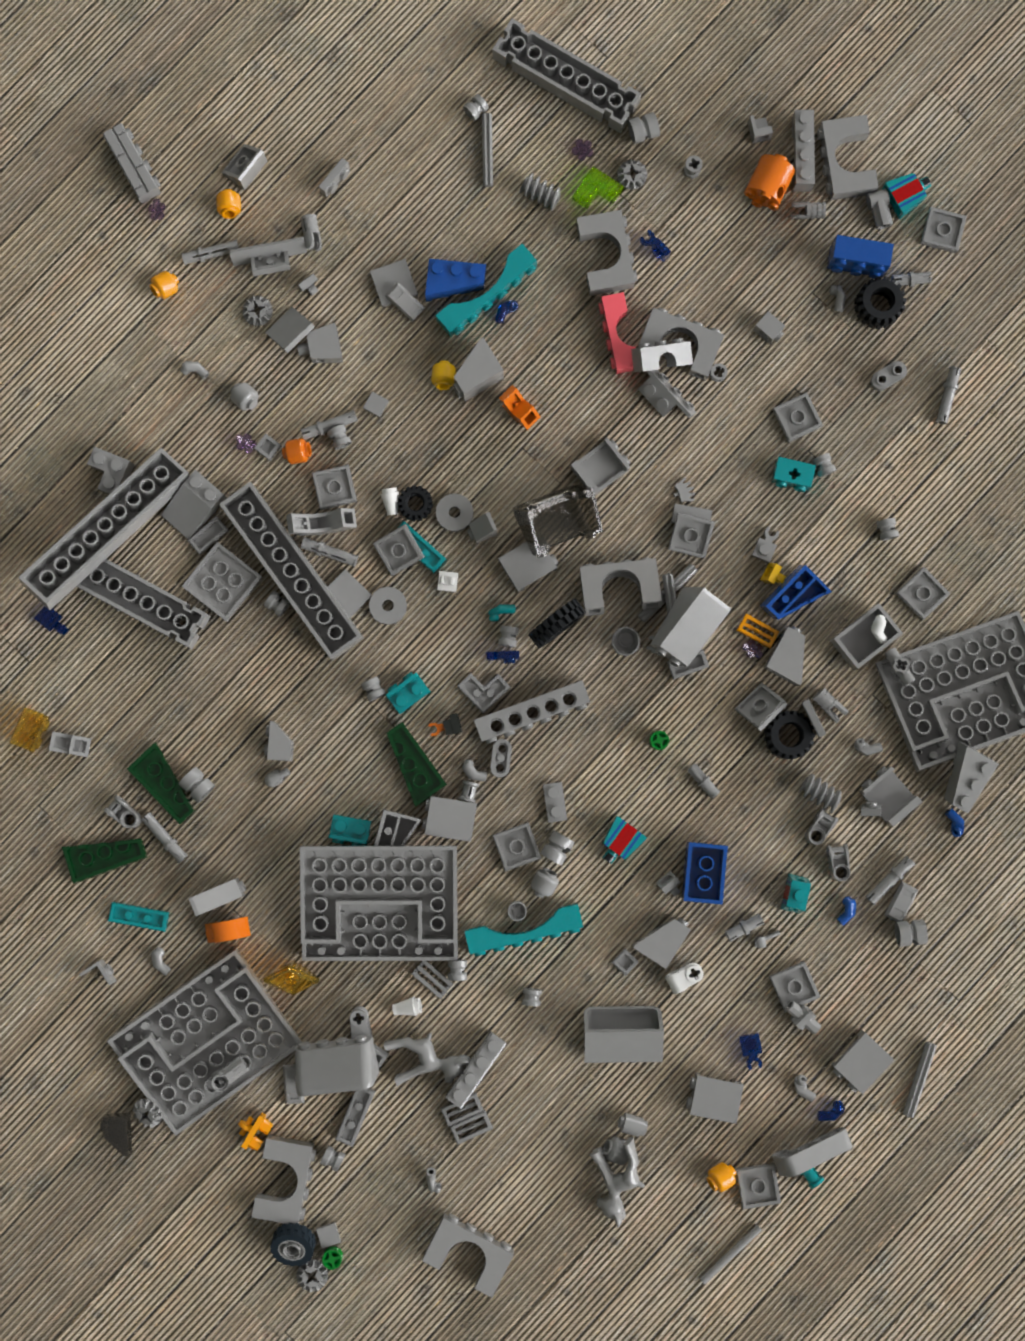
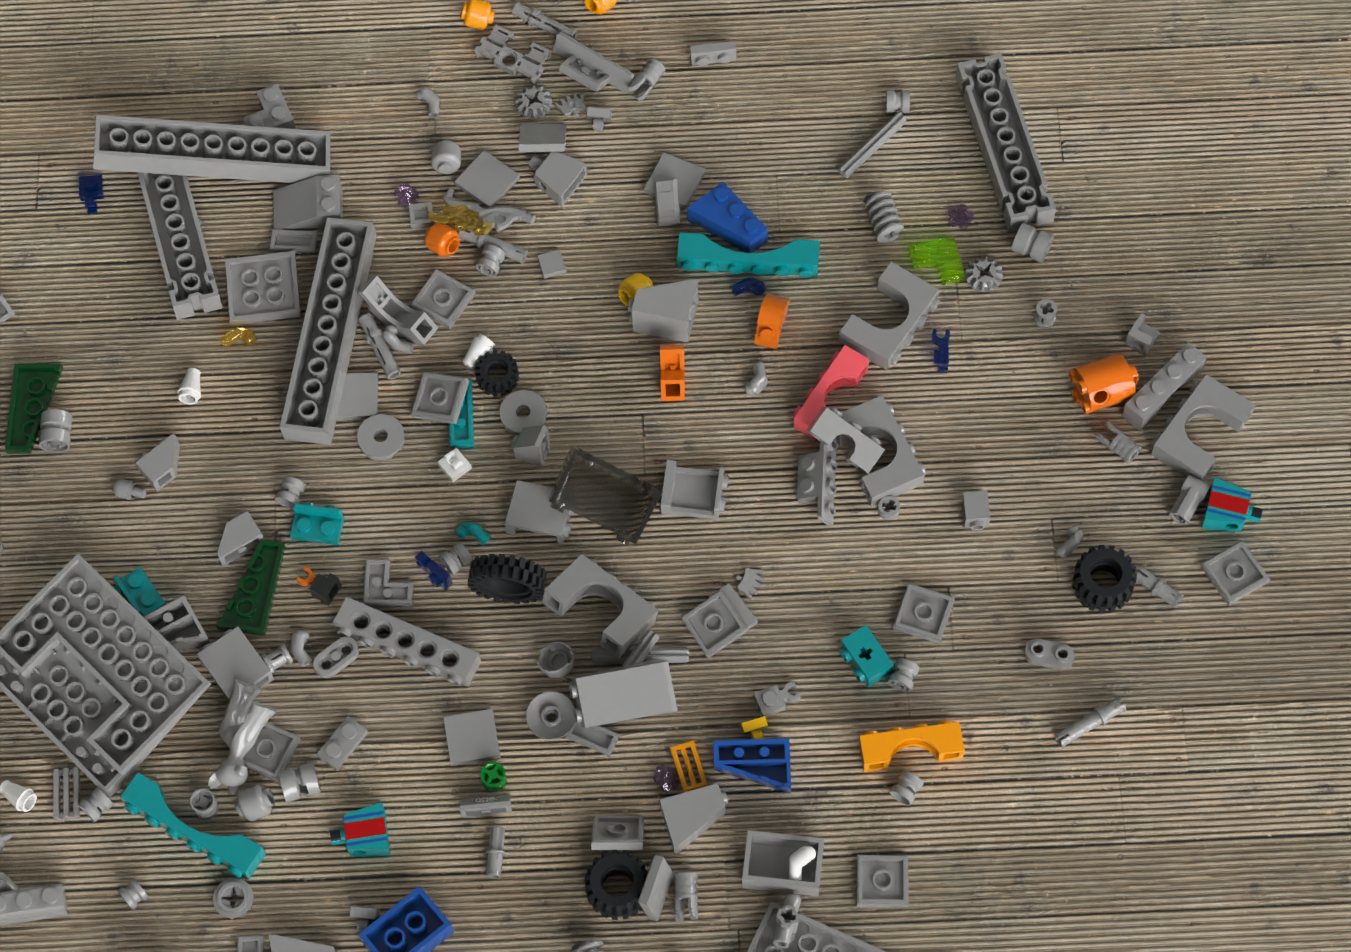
camera: 45 degrees right, 20 degrees down
light grey wheel [264,591,290,617] -> none
blue brick [827,235,894,279] -> none
none -> white cone [177,368,201,405]
none -> light grey animal [208,680,277,795]
none -> light grey gear [213,878,254,920]
none -> light grey slope [217,511,264,567]
none -> clear yellow arm [219,327,256,348]
none -> light grey arm [383,325,414,354]
none -> piece [427,189,536,235]
none -> light grey tile [443,708,501,767]
none -> light grey tile [454,150,520,208]
none -> light grey slope [459,795,512,818]
none -> light grey piece [474,24,551,85]
none -> light grey dish [526,692,576,740]
none -> light grey piece [555,93,585,117]
none -> light grey arm [745,362,768,395]
none -> orange brick [754,293,790,349]
none -> light orange arch [859,720,965,772]

